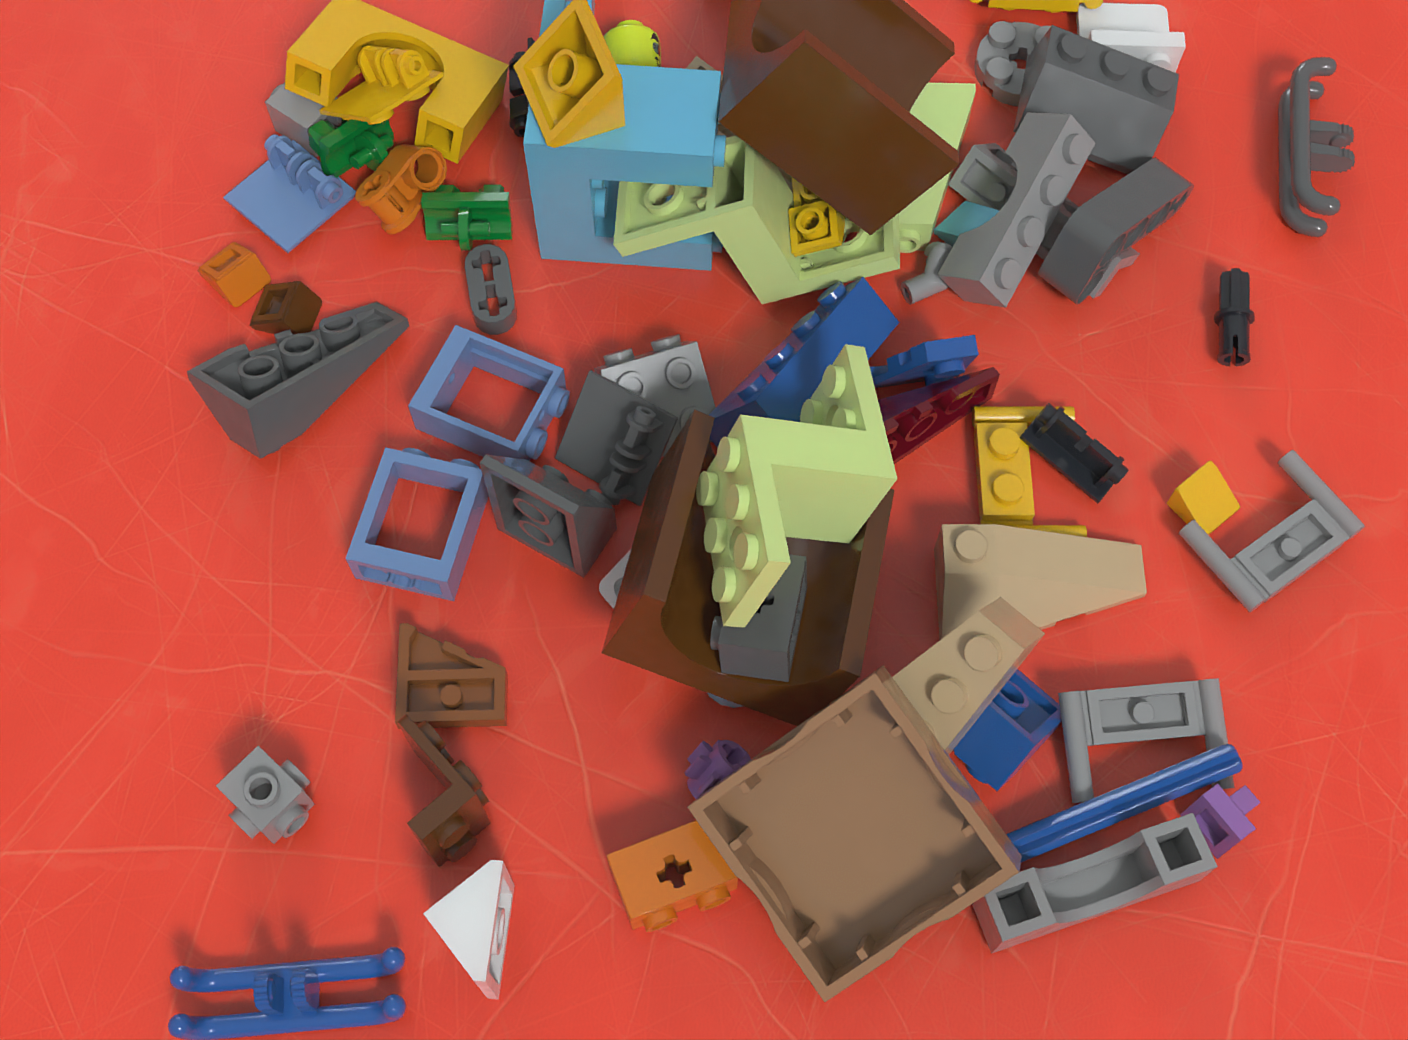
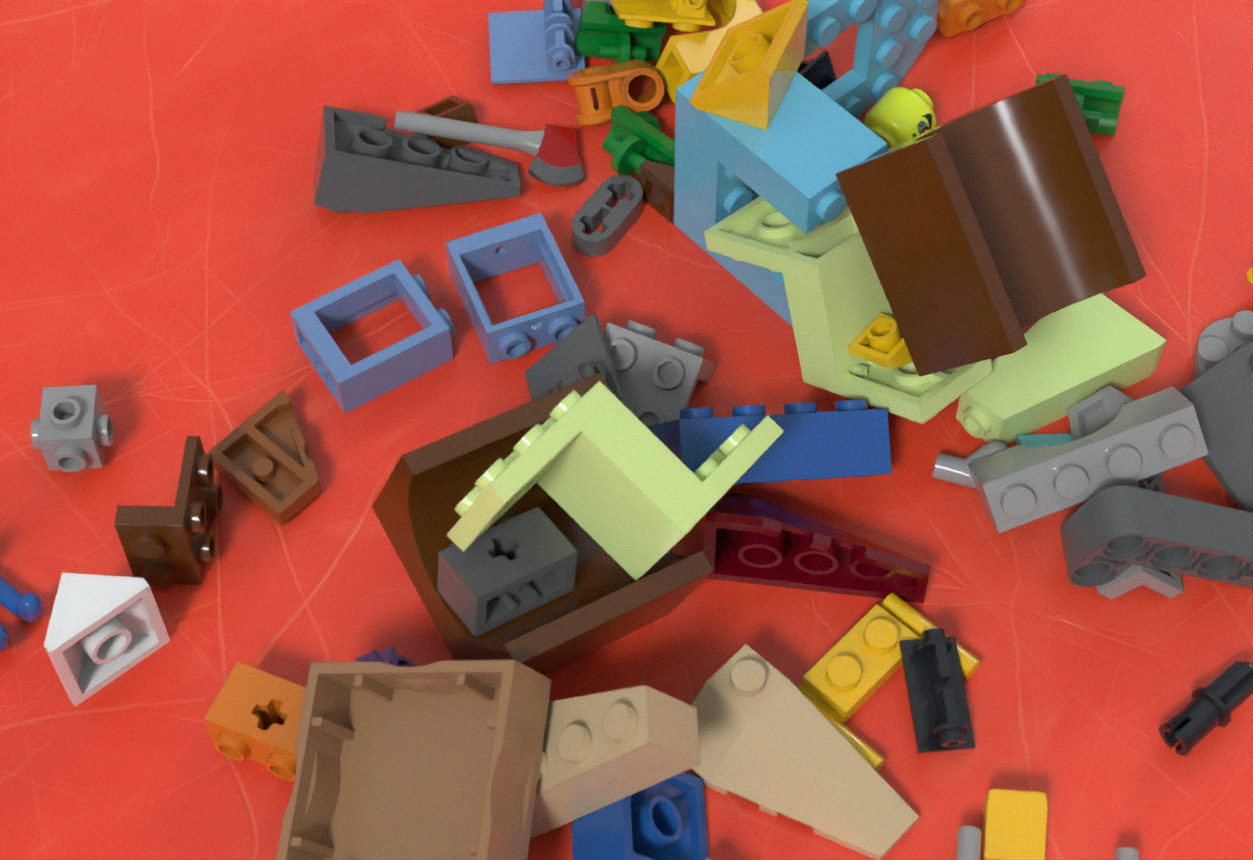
camera: 45 degrees right, 10 degrees down
orange slope [197,242,271,307] -> none
dark grey slope [480,454,617,578] -> none
blue wing [870,335,979,388] -> none
none -> piece [394,110,584,187]
none -> reddish brown slope [640,160,675,224]

